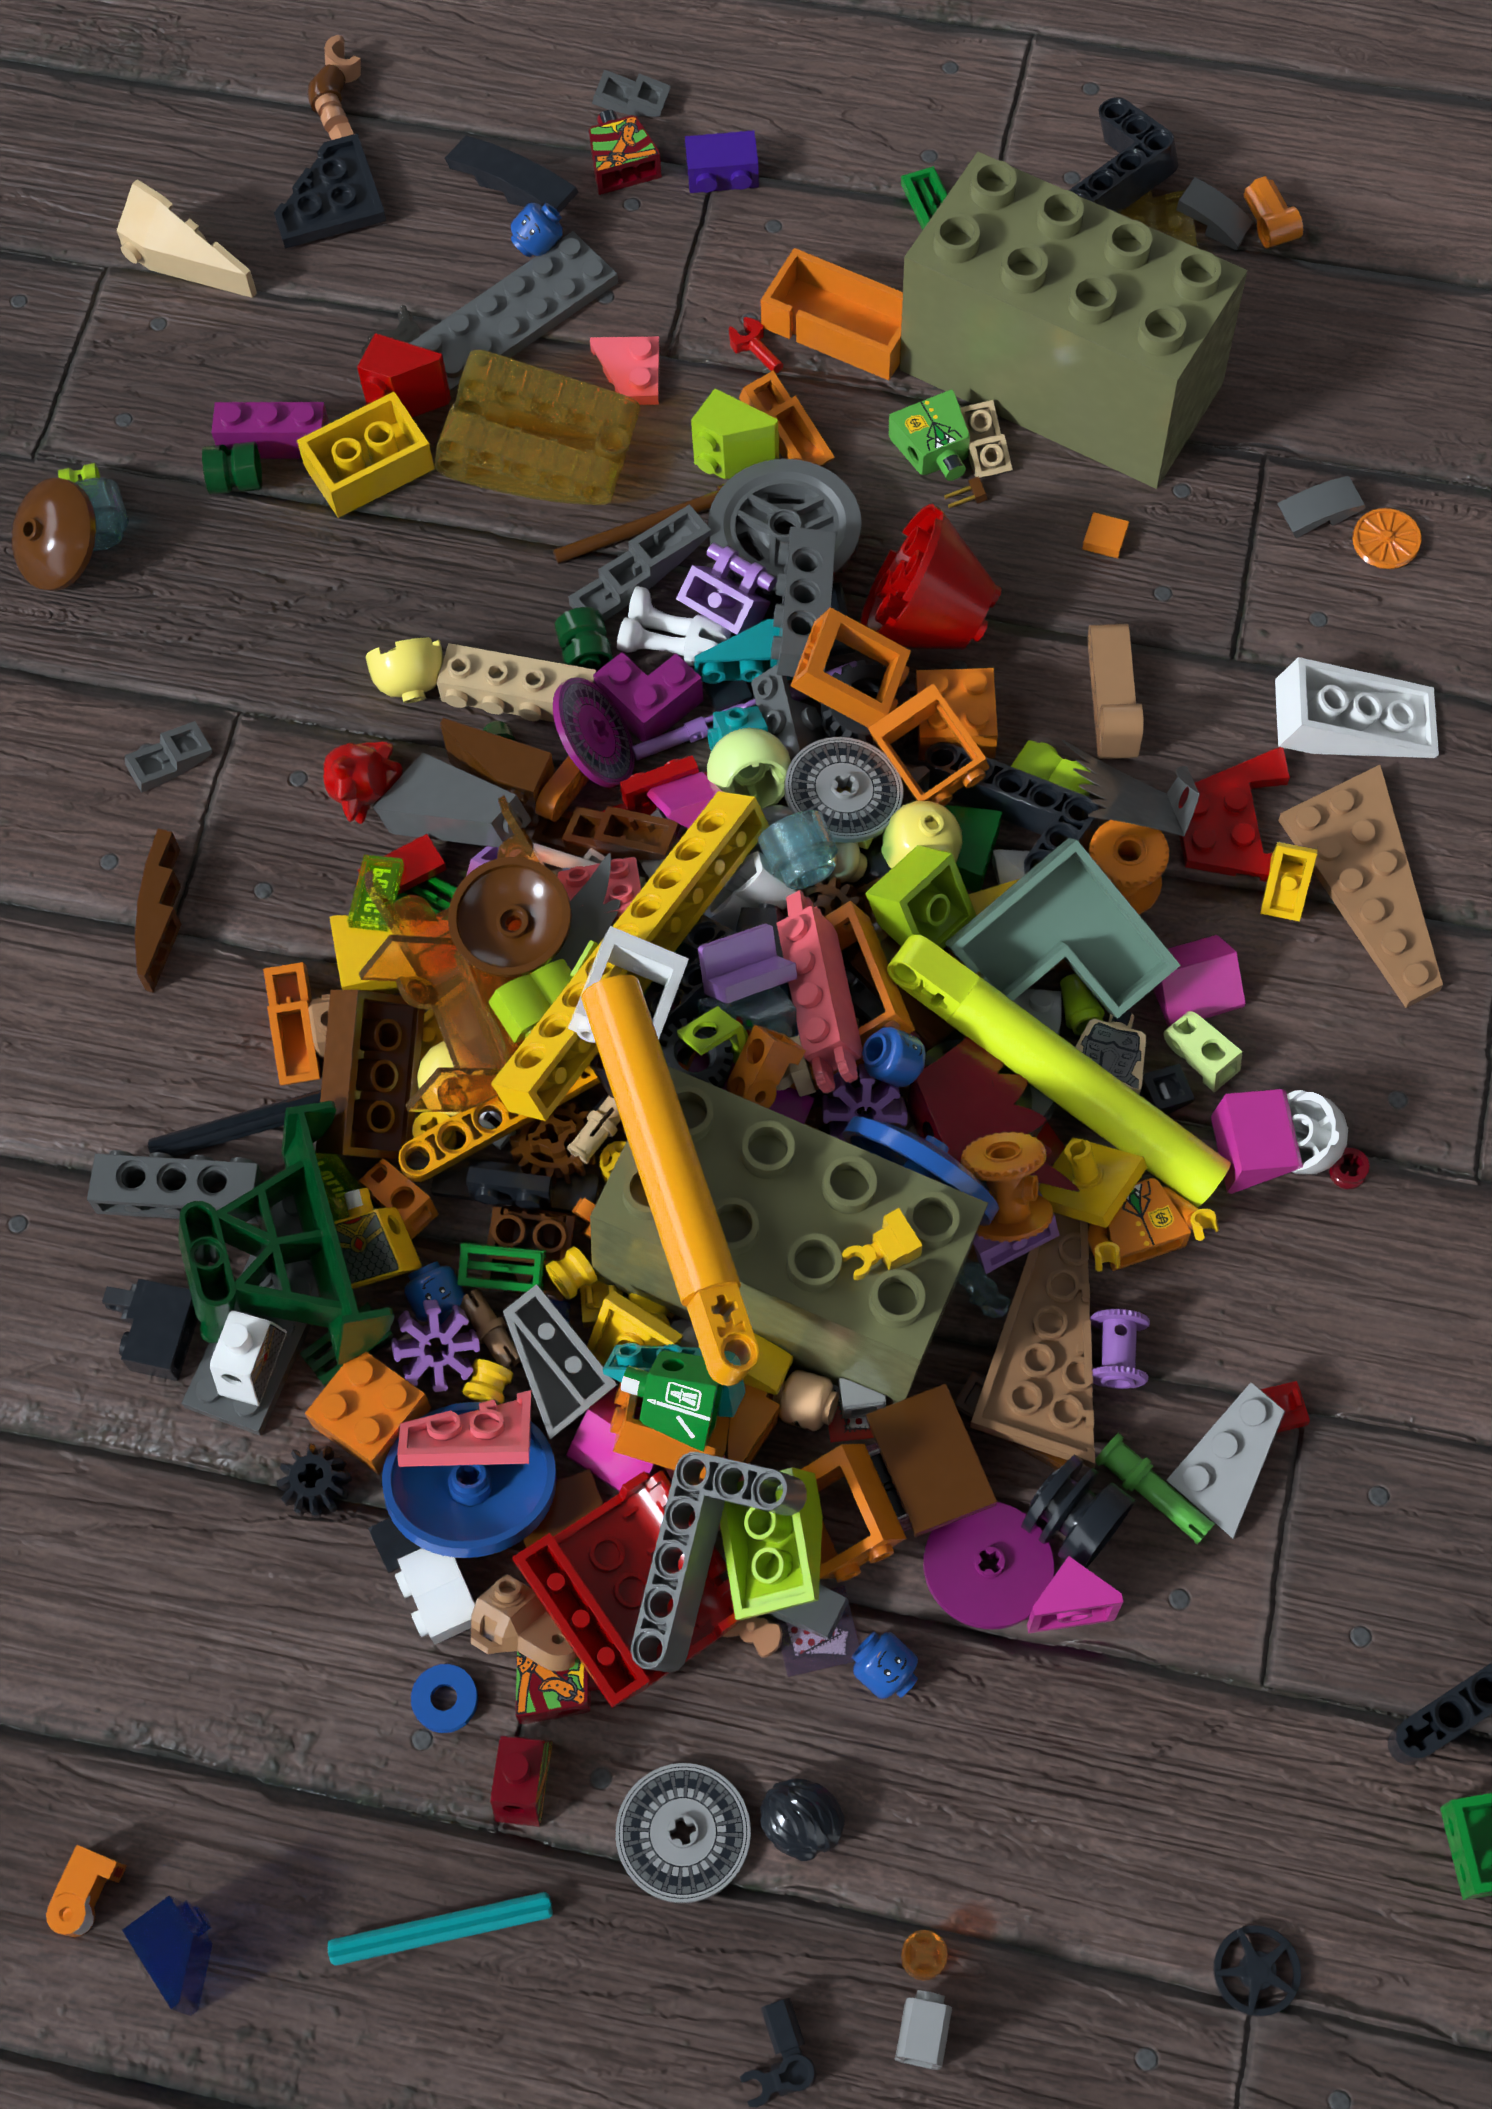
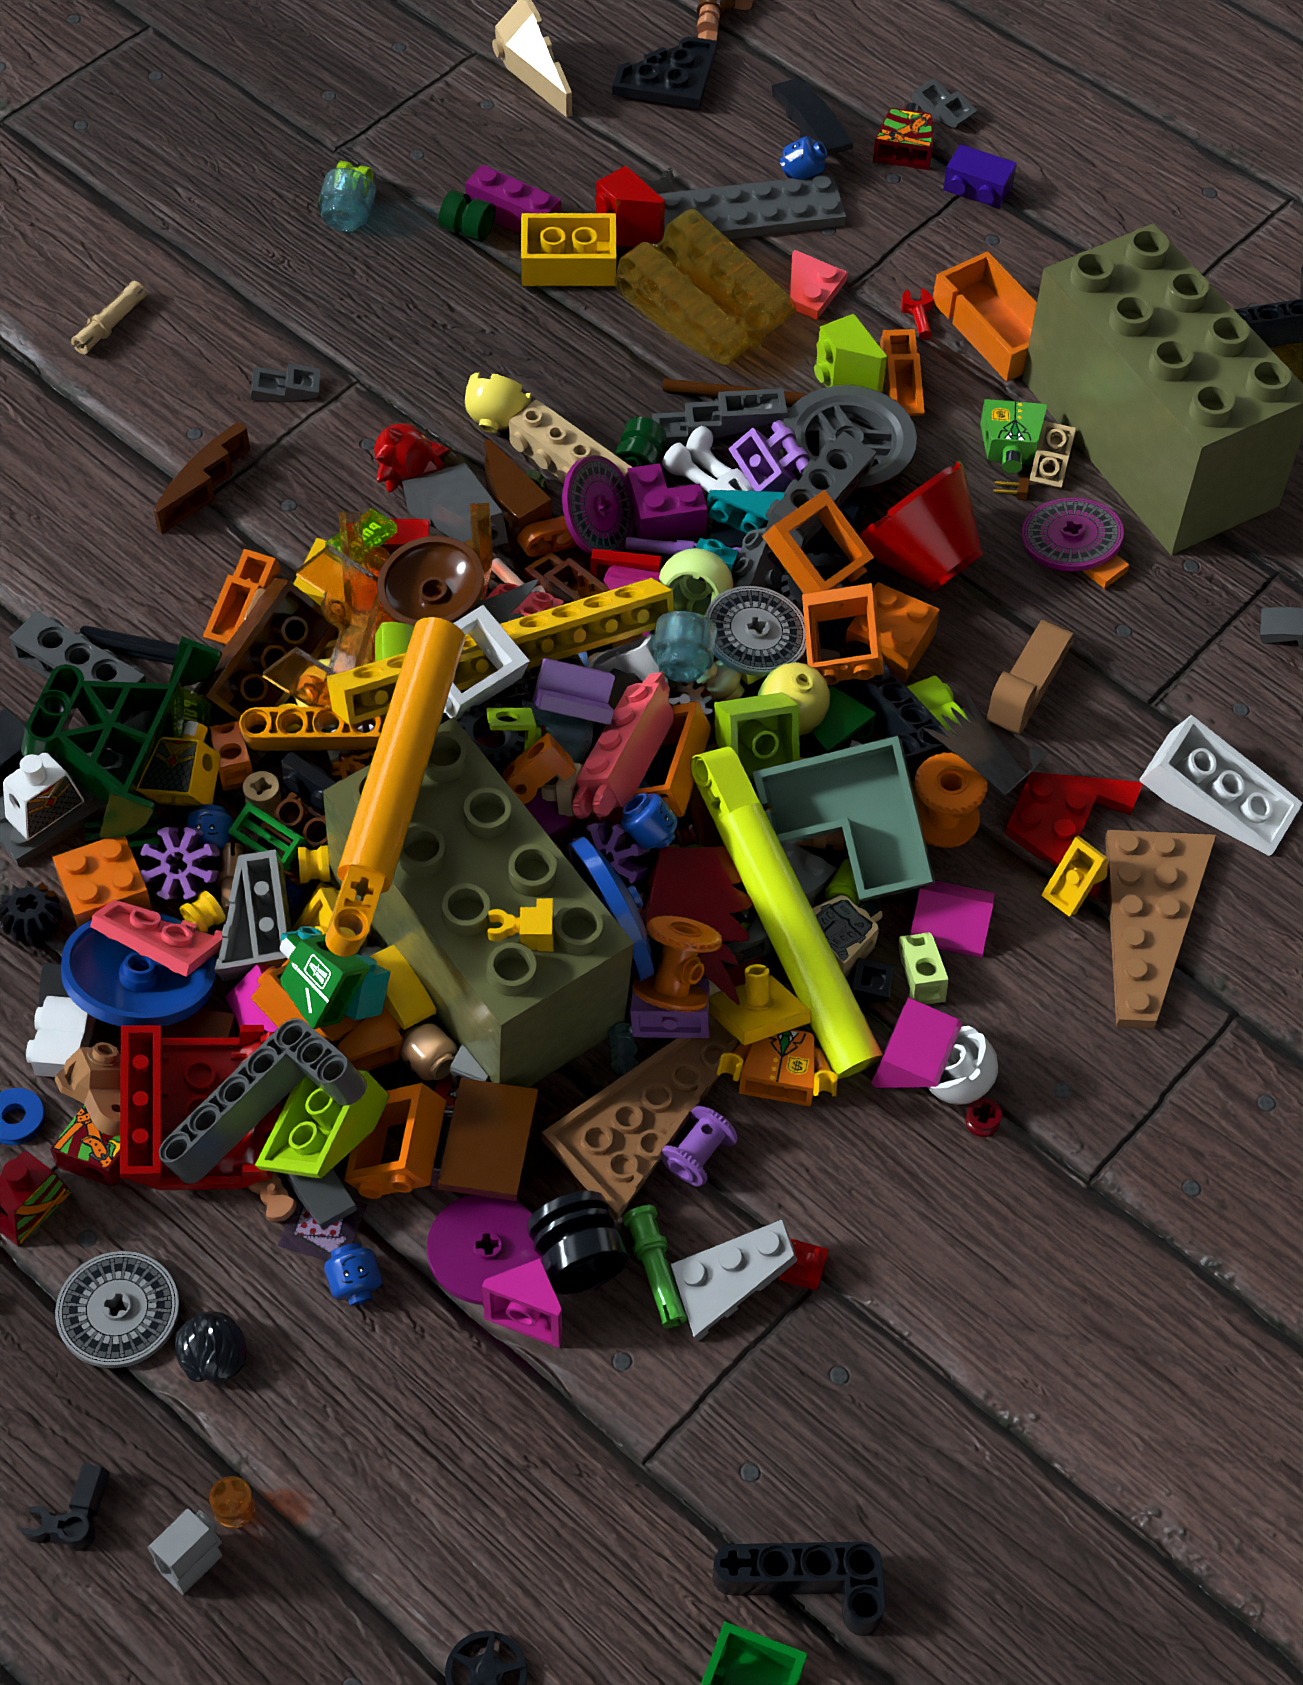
camera: 25 degrees right, 10 degrees down
reddish brown dish [12,478,96,591] -> none
none -> tan wheel [243,771,282,816]
none -> piece [1022,498,1124,571]

